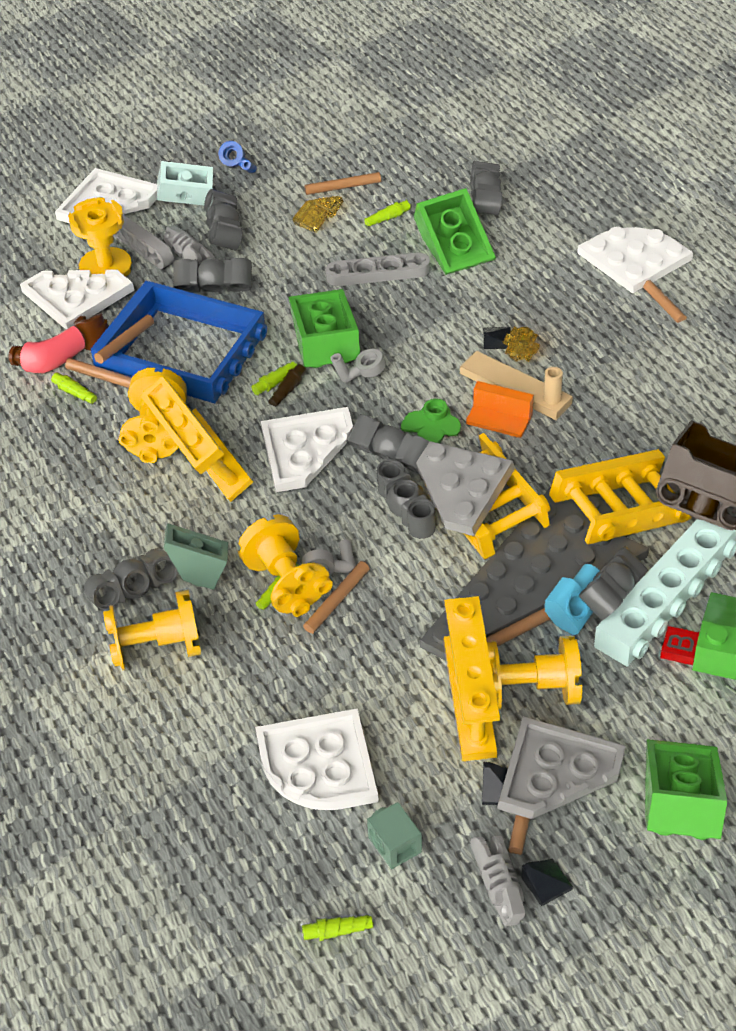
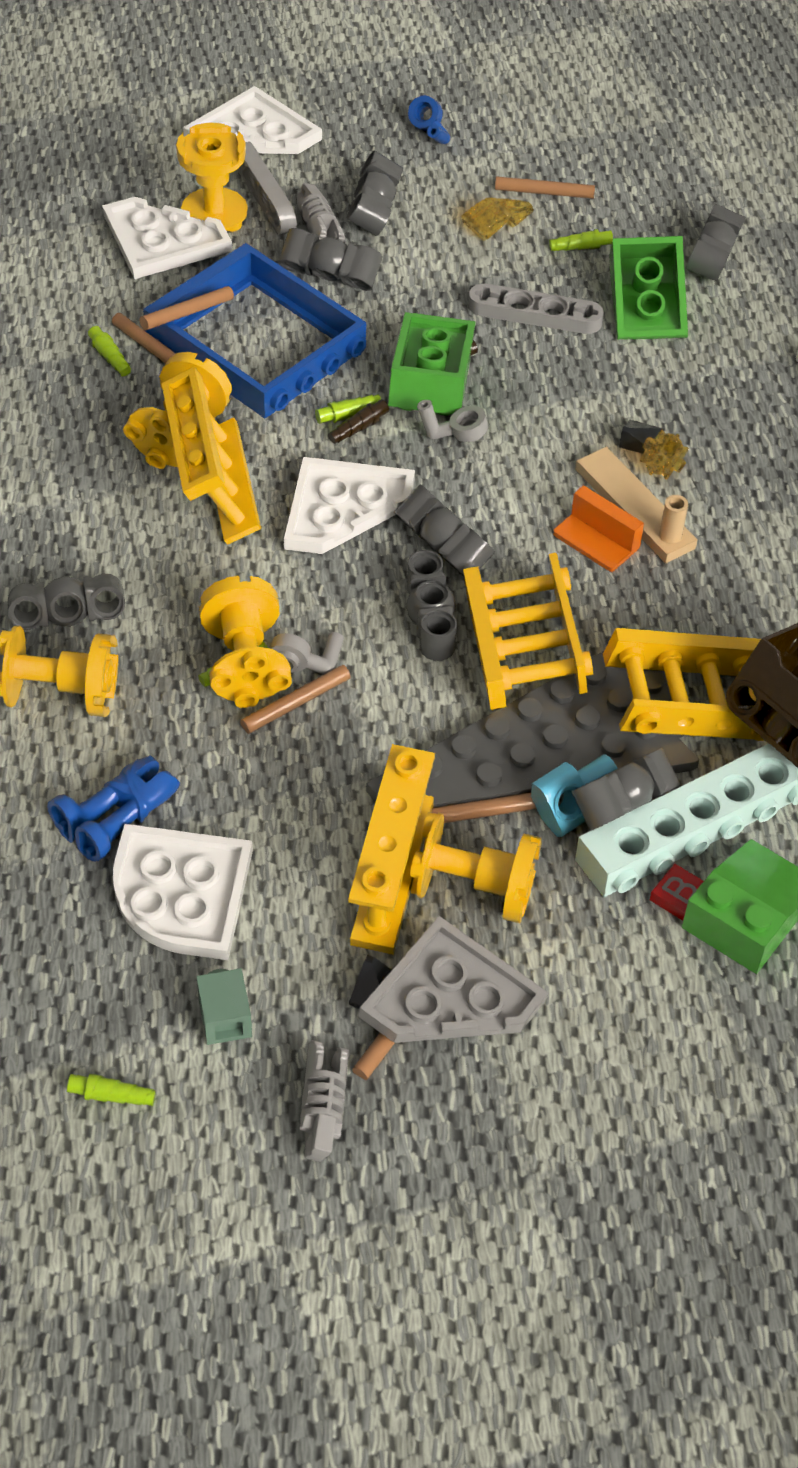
camera: 15 degrees right, 5 degrees up
coral piece [8,313,109,373] -> none
light aqua brick [157,161,213,206] -> none
sand green slope [164,523,228,590] -> none
bright green plate [401,399,461,443] -> none
light grey plate [416,442,515,536] -> none
black slope [521,859,573,906] -> none
bright green slope [645,739,727,840] -> none
none -> blue piece [47,755,180,862]

